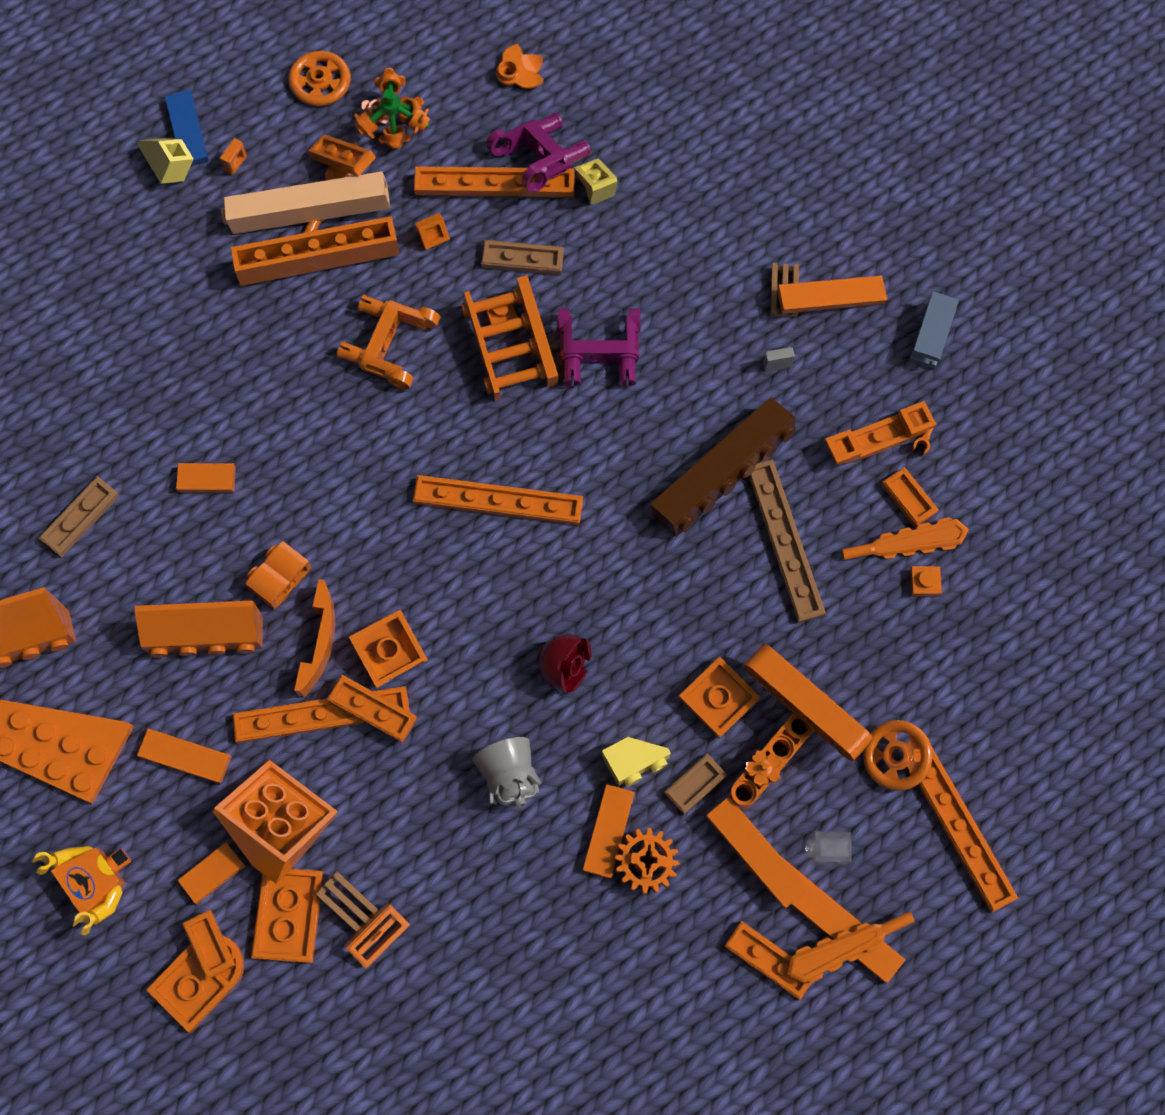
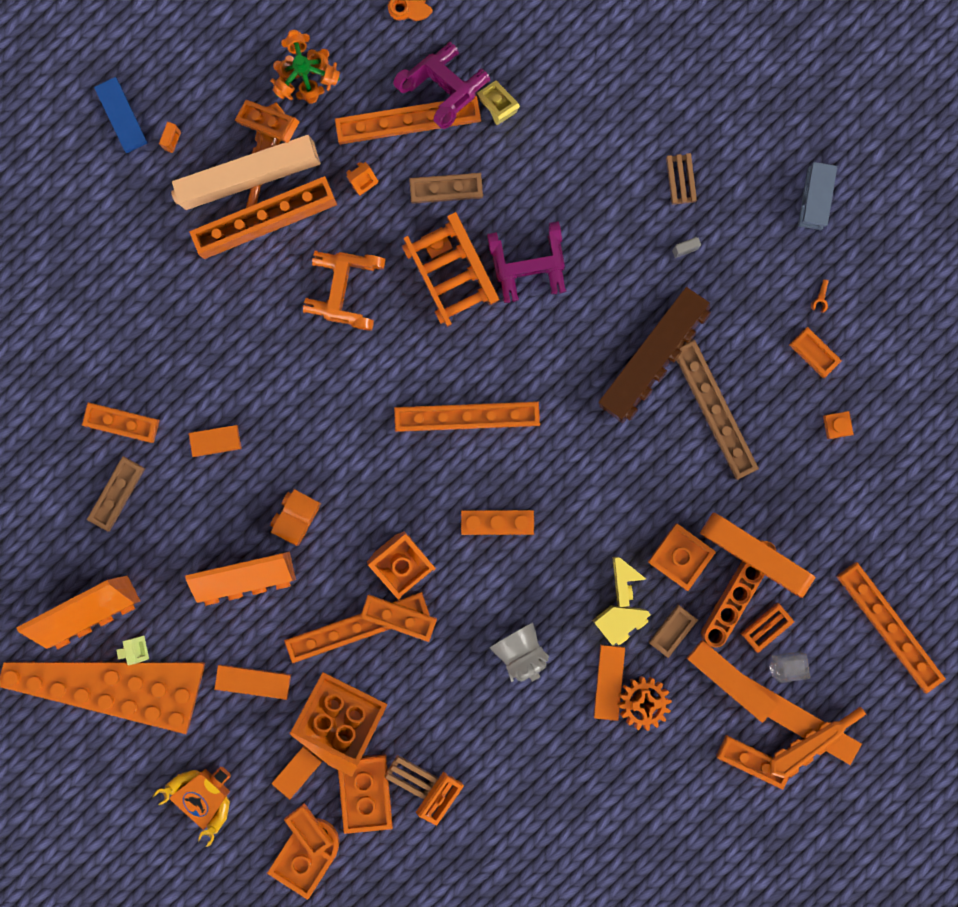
camera: 10 degrees left, 15 degrees up
light yellow slope [138,138,193,184] -> none
orange plate [288,51,351,106] -> none
orange slope [294,579,335,697] -> none
dark red cylinder [537,633,591,693] -> none
orange plant [745,750,781,787] -> none
orange tile [777,276,887,314] -> none
orange slope [824,401,937,465] -> none
orange sword [841,517,969,560] -> none
orange plate [863,720,933,791] -> none
none -> orange tile [82,402,160,443]
none -> yellowish green tile [116,636,149,665]
none -> orange plate [461,510,534,535]
none -> light yellow slope [612,557,646,607]
none -> orange tile [741,603,794,653]

